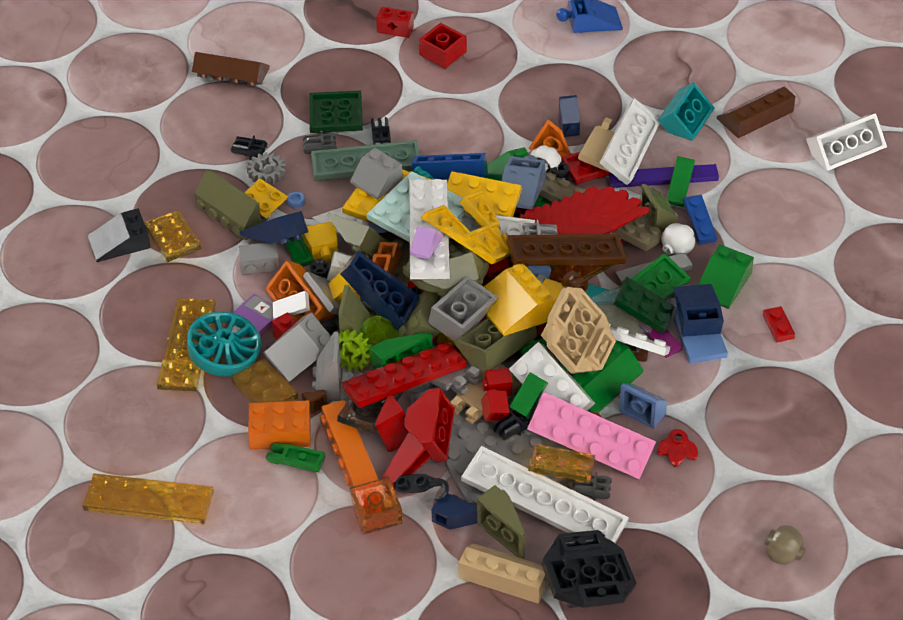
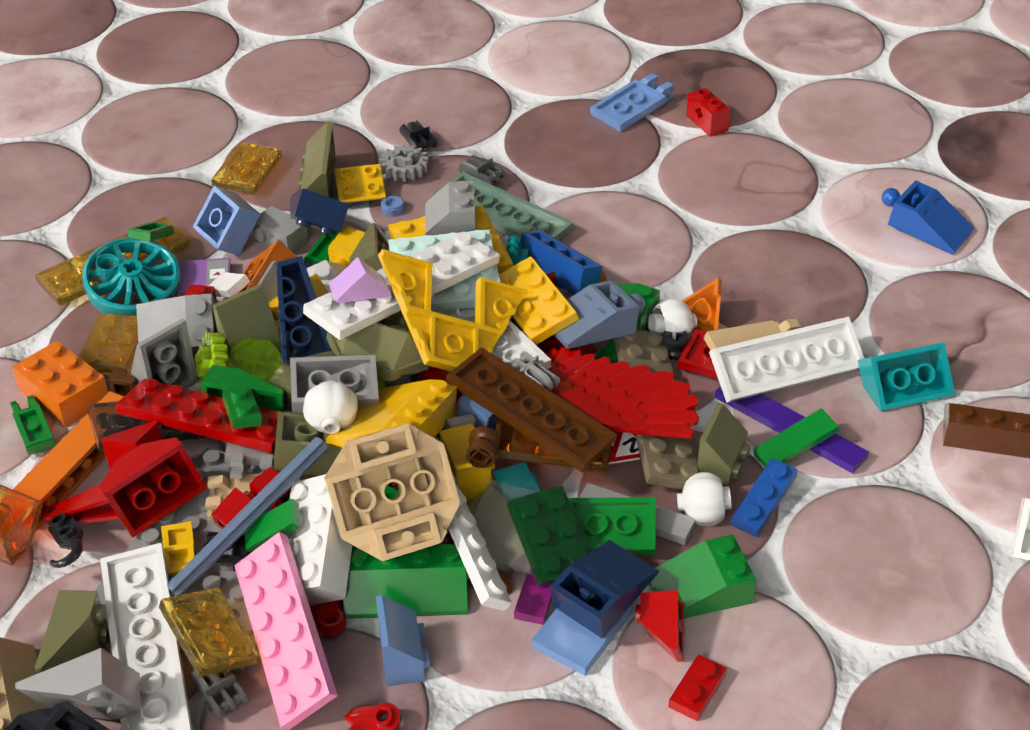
camera: 45 degrees right, 5 degrees down
black slope [87,208,151,262] -> none
reddish brown slope [192,52,270,86] -> none
dark green plate [309,90,363,133] -> none
black arm [371,117,391,145] -> none
red brick [419,22,467,69] -> none
dark blue slope [431,493,477,530] -> none
dark blue slope [558,95,580,137] -> none
none -> light grey slope [15,648,141,720]
none -> green tile [128,222,174,242]
none -> yellow slope [161,521,196,576]
none -> sand blue axle [167,437,328,597]
none -> medium blue brick [193,186,261,256]
none -> green plate [222,387,261,429]
none -> white plant [303,381,358,434]
none -> medium blue tile [590,73,674,132]
none -> red slope [635,590,684,662]

